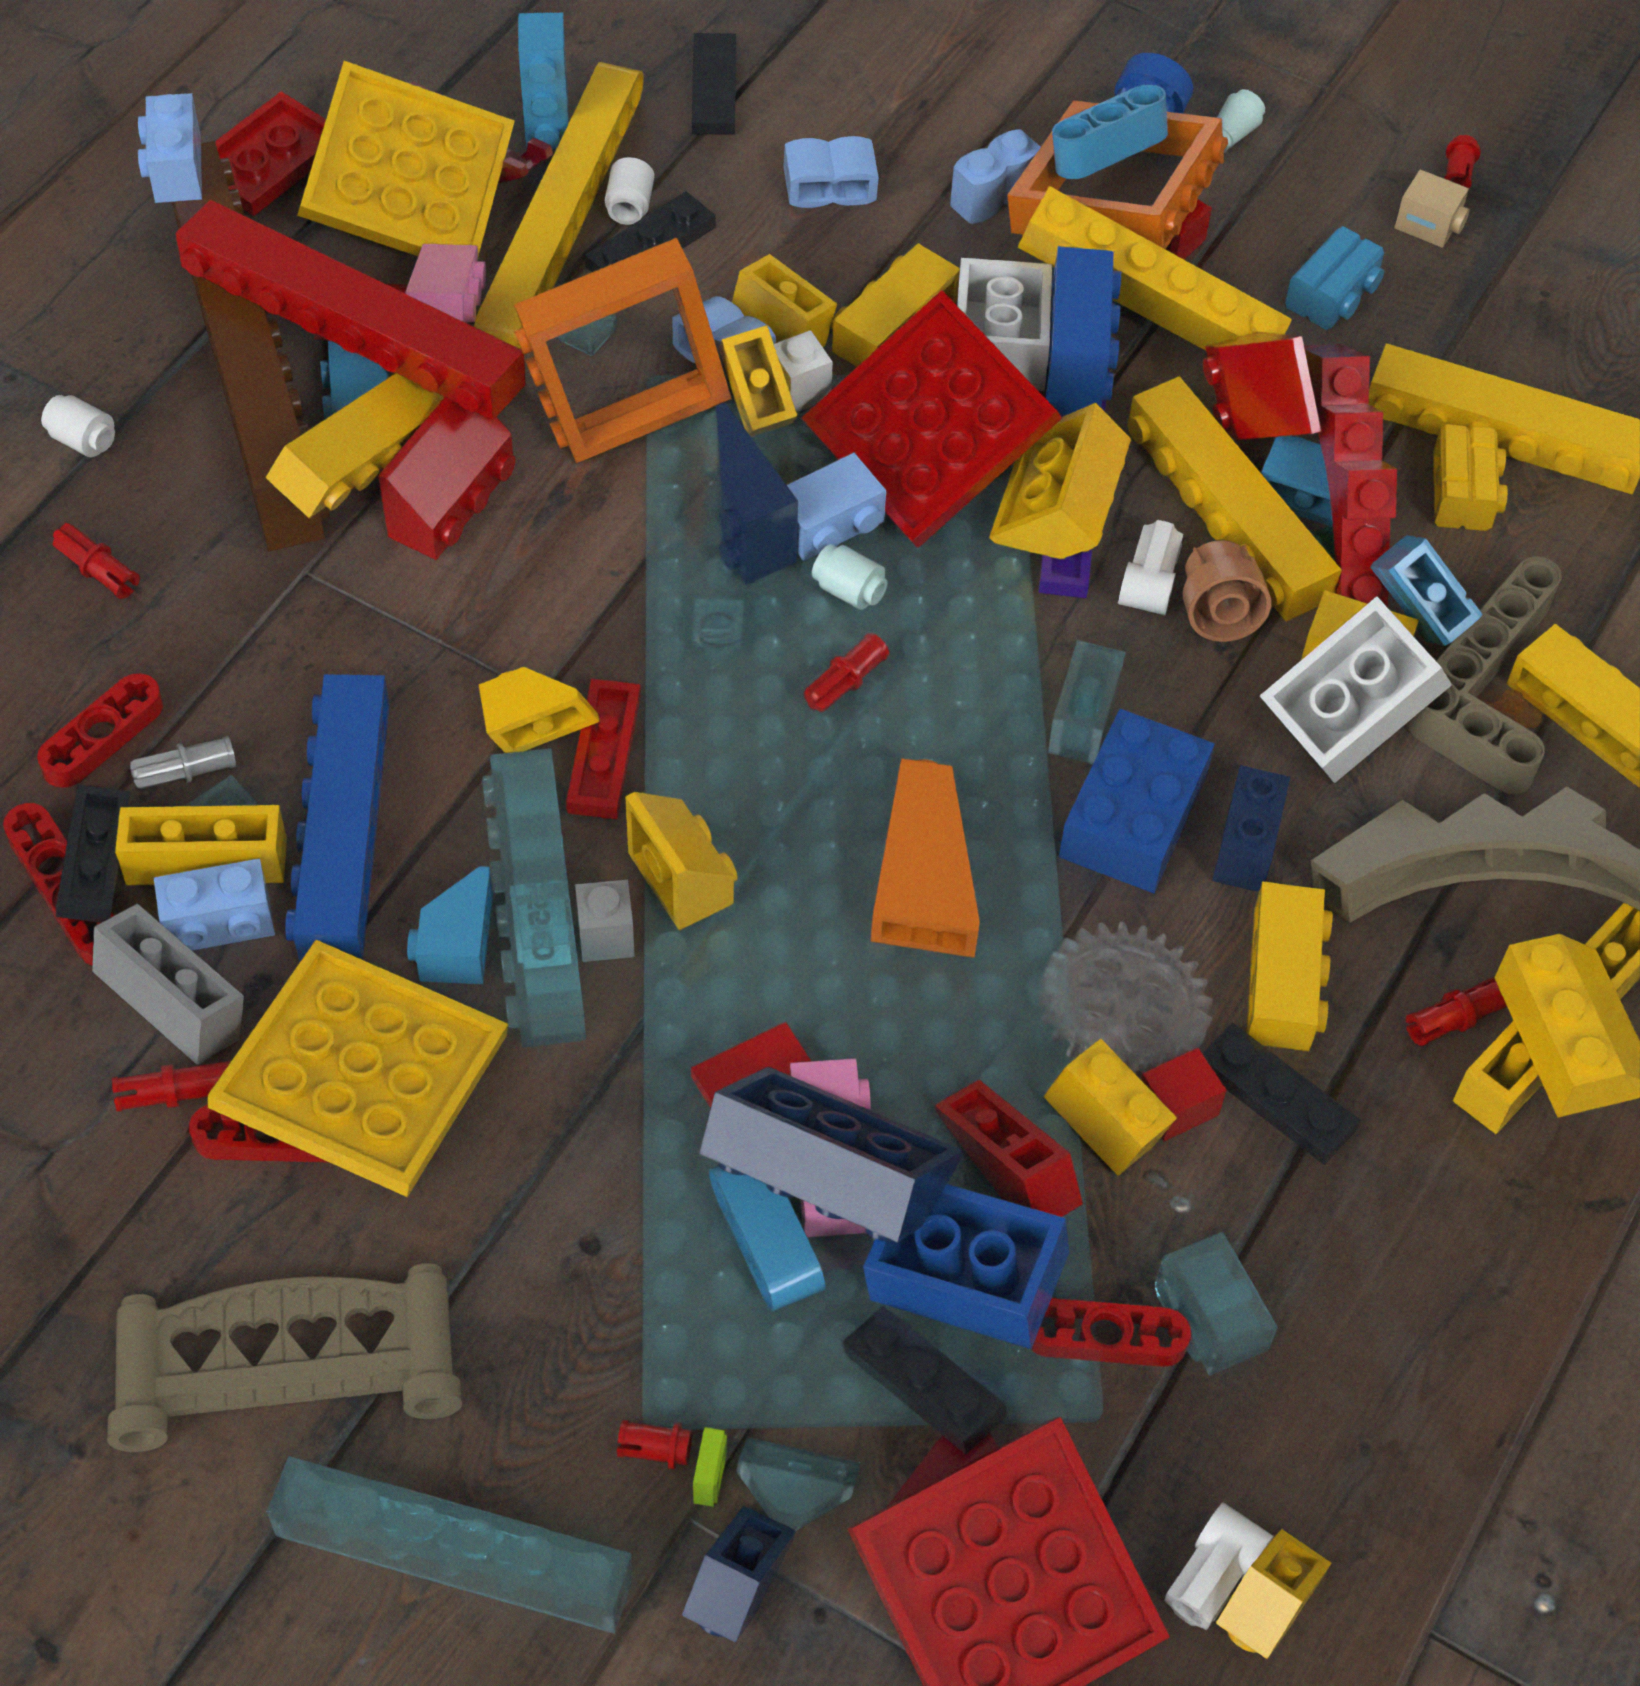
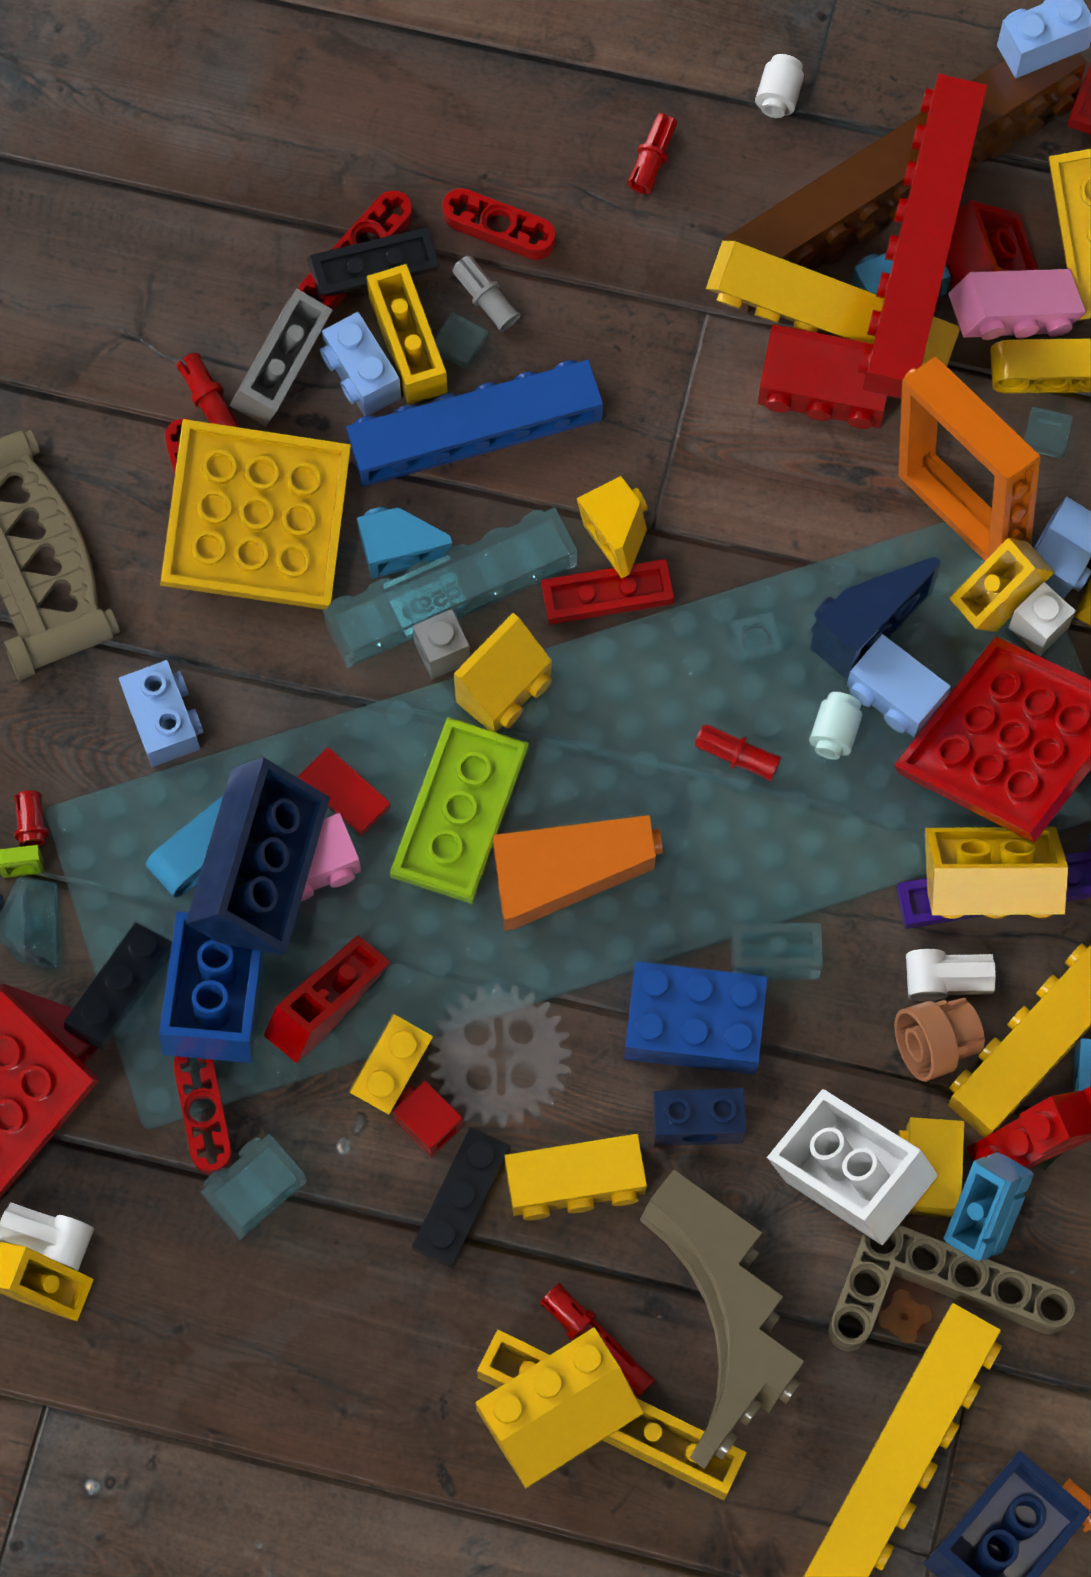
camera: 75 degrees right, 15 degrees up
none -> light blue brick [119,660,204,767]
none -> lime tile [390,717,529,904]

